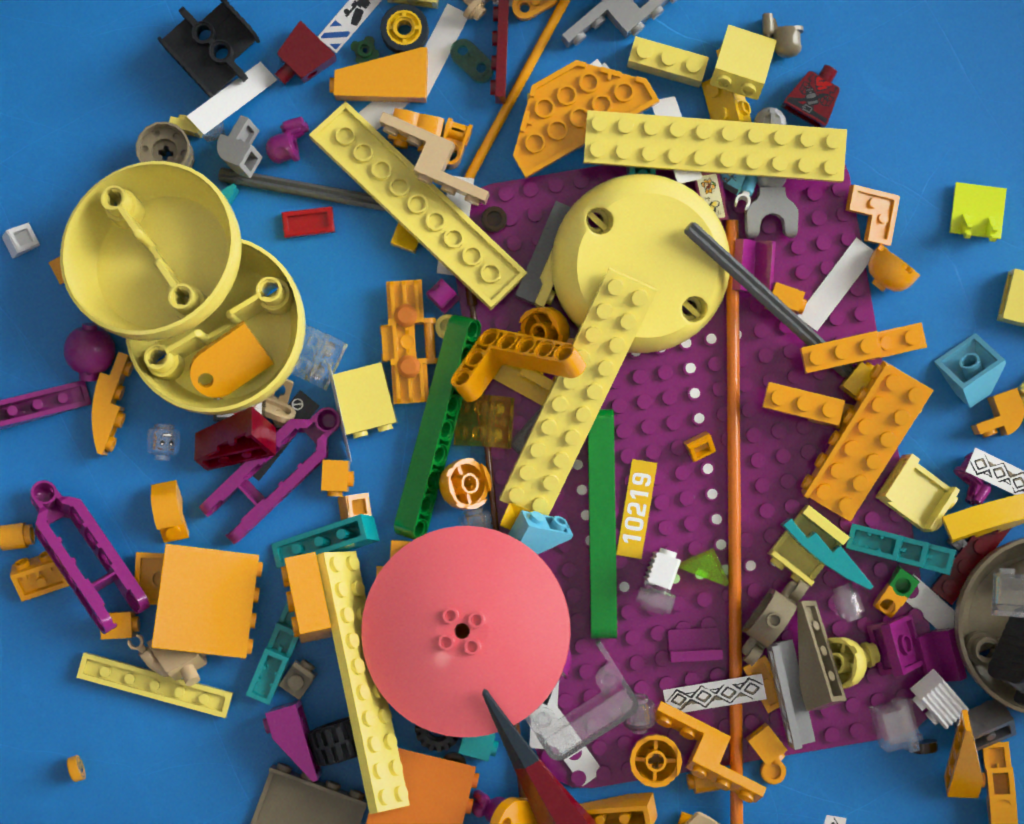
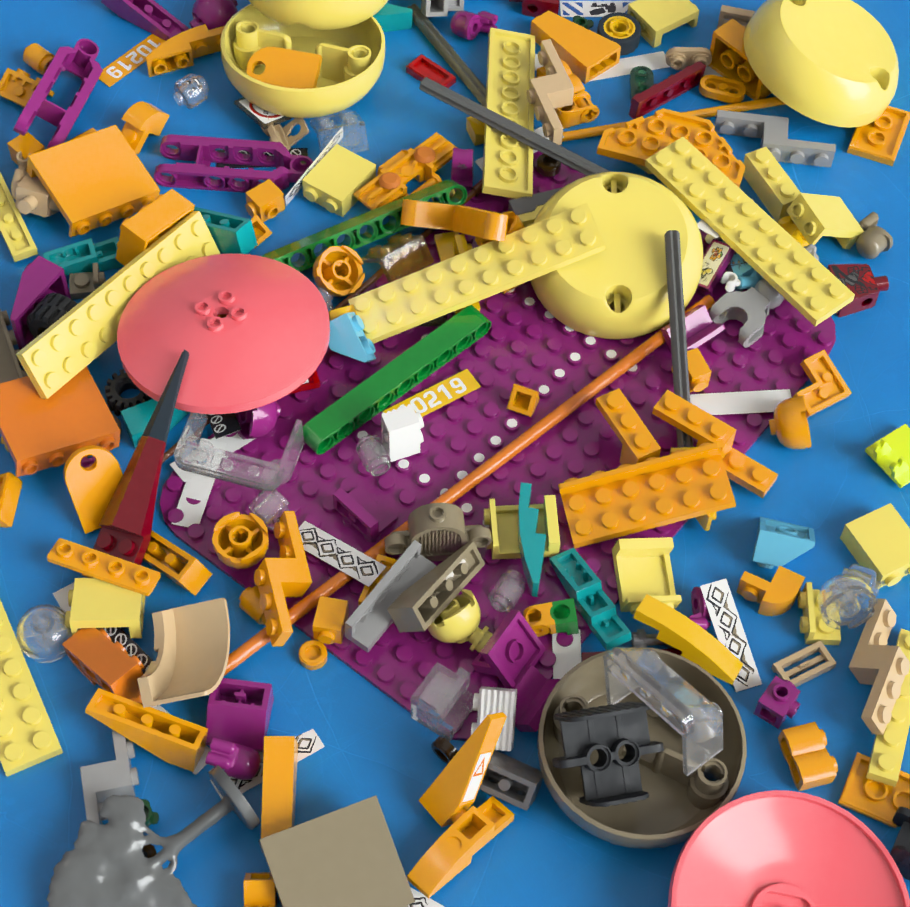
camera: 45 degrees right, 30 degrees down
dark red wedge [194,406,276,471] -> none
clear neon green slope [679,548,729,586] -> none
none -> light orange sticker [99,34,165,87]
none -> dark grey axle [419,77,611,176]

